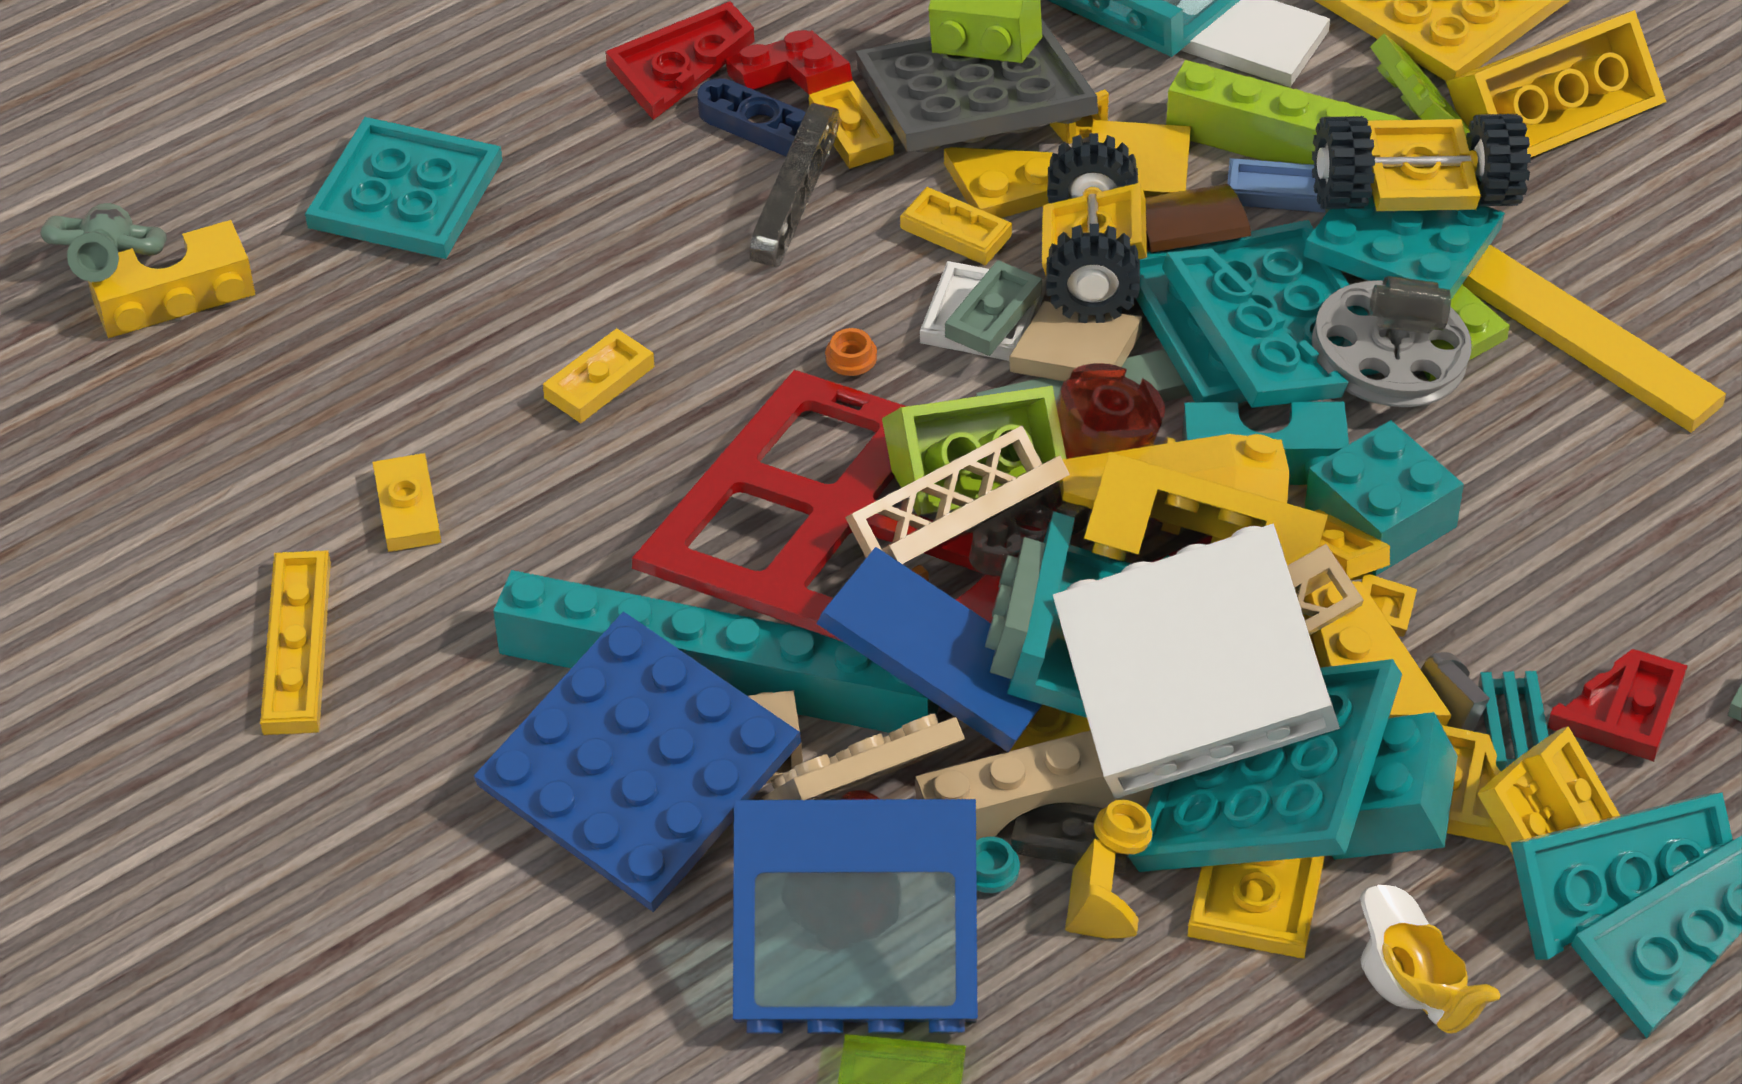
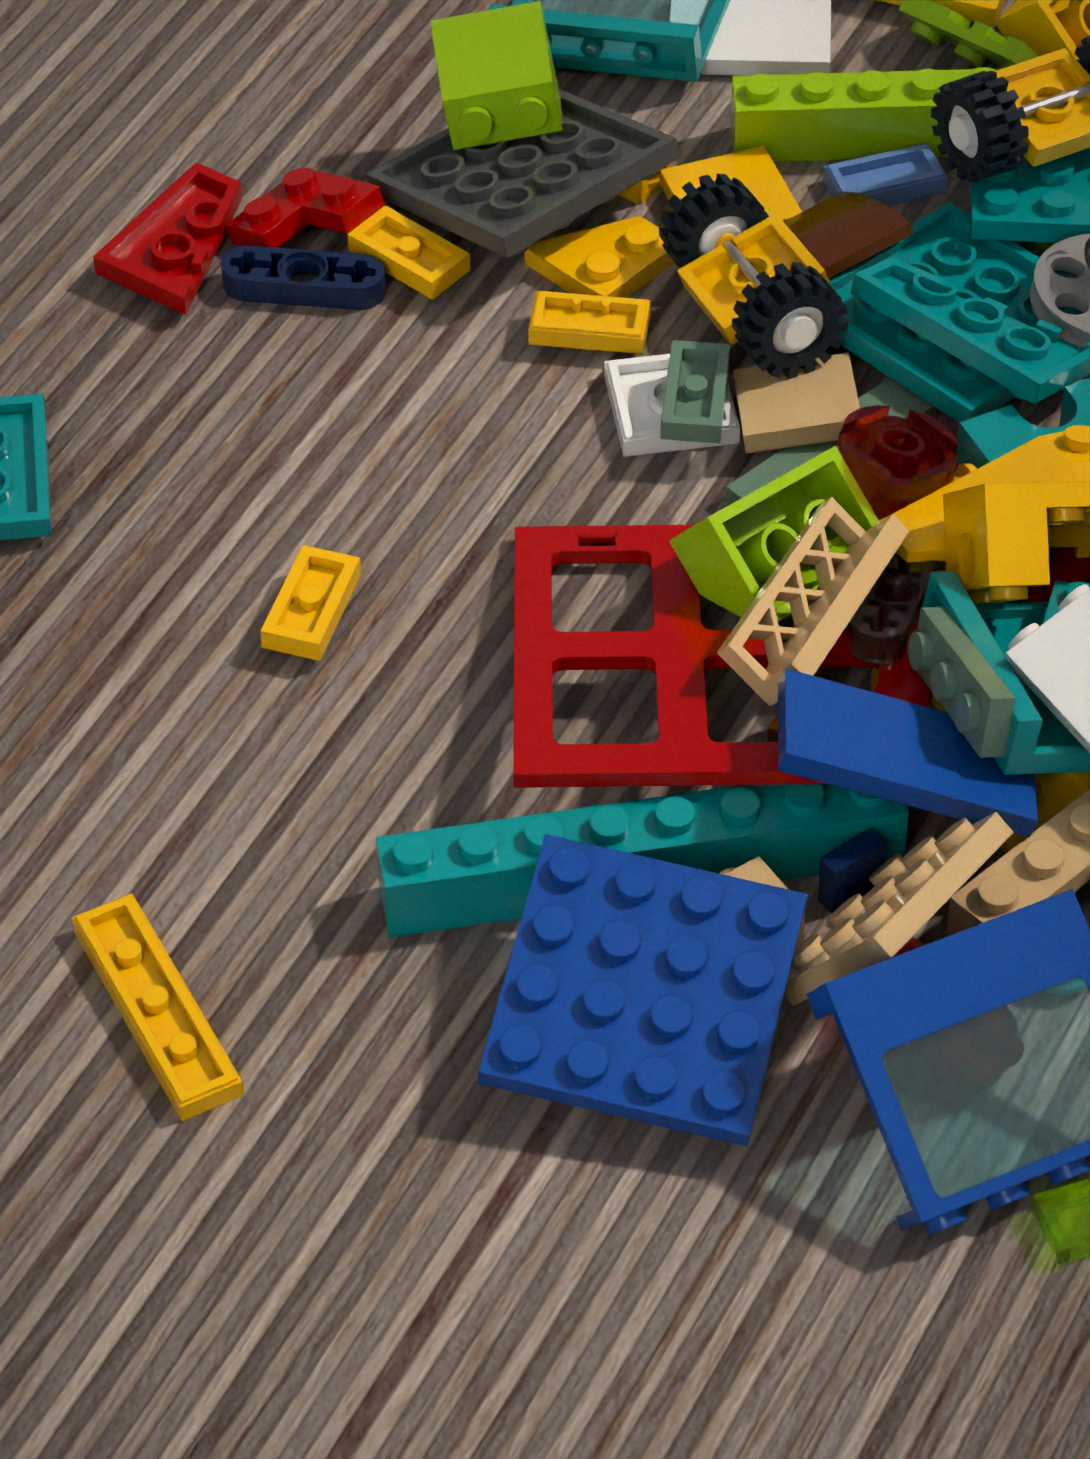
camera: 25 degrees left, 0 degrees up
yellow plate [372,453,442,552] -> none
clear smoke beam [750,103,839,267] -> none
orange plate [825,328,877,376] -> none
none -> dark blue tile [818,828,886,914]

